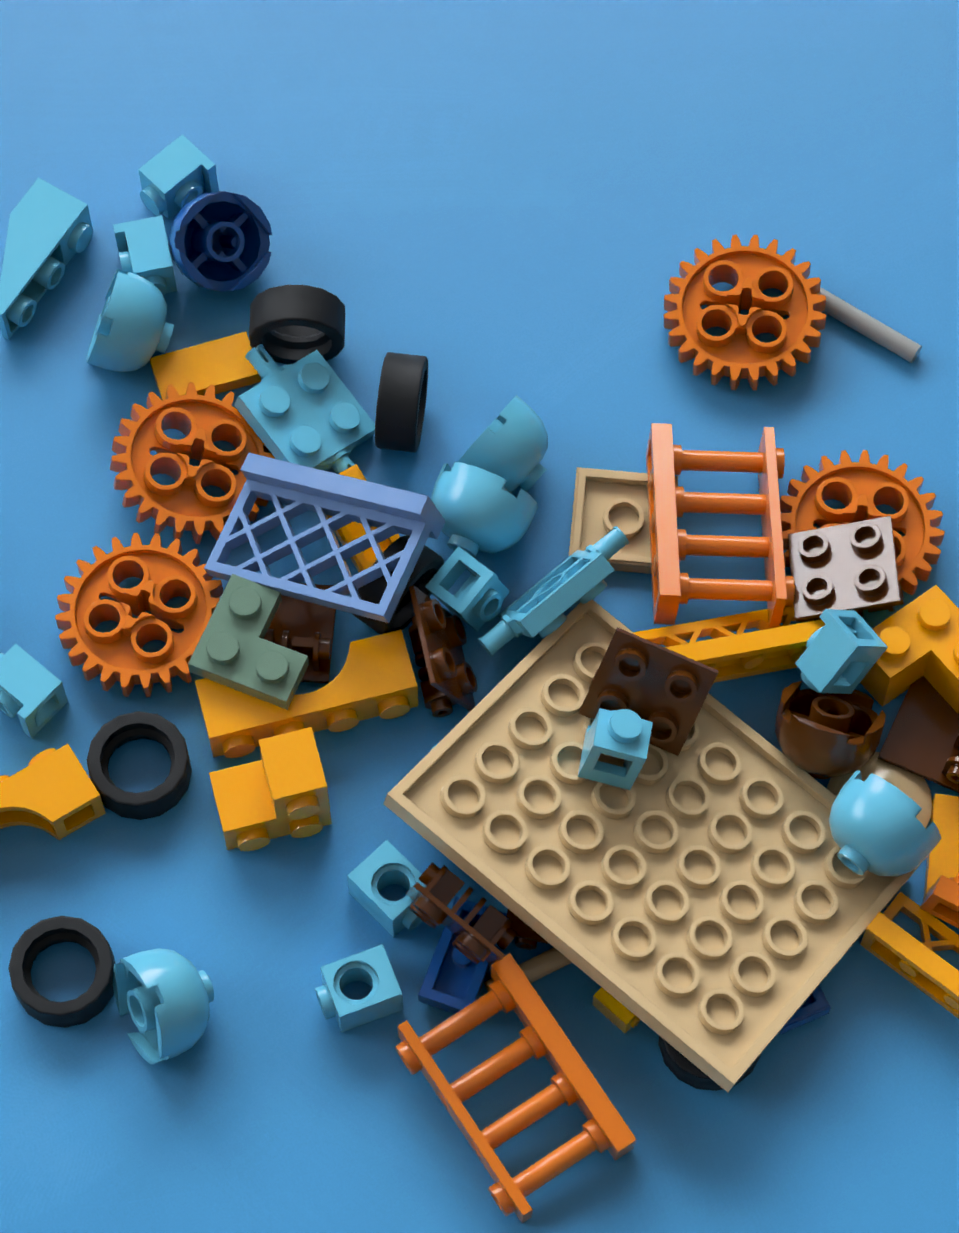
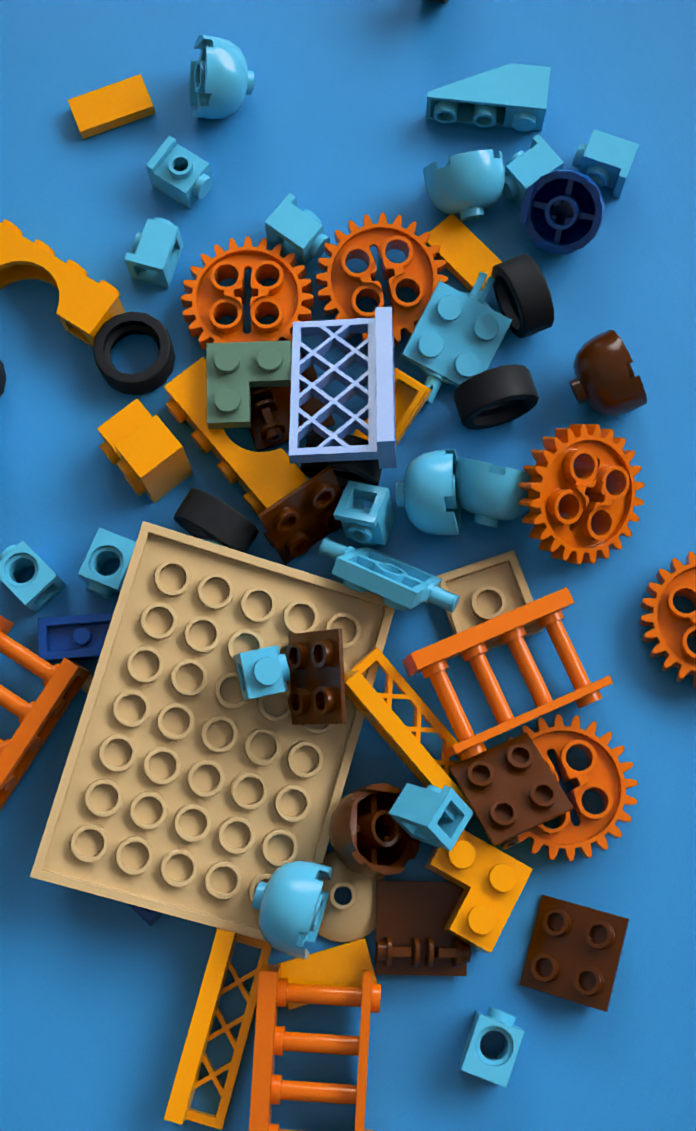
camera: 70 degrees right, 10 degrees up
reddish brown hinge [406,862,517,965] -> none
none -> black tyre [173,488,259,553]
none -> medium azure brick [265,193,330,267]
none -> orange gear [518,424,644,564]
none -> reddish brown cylinder [569,330,647,416]

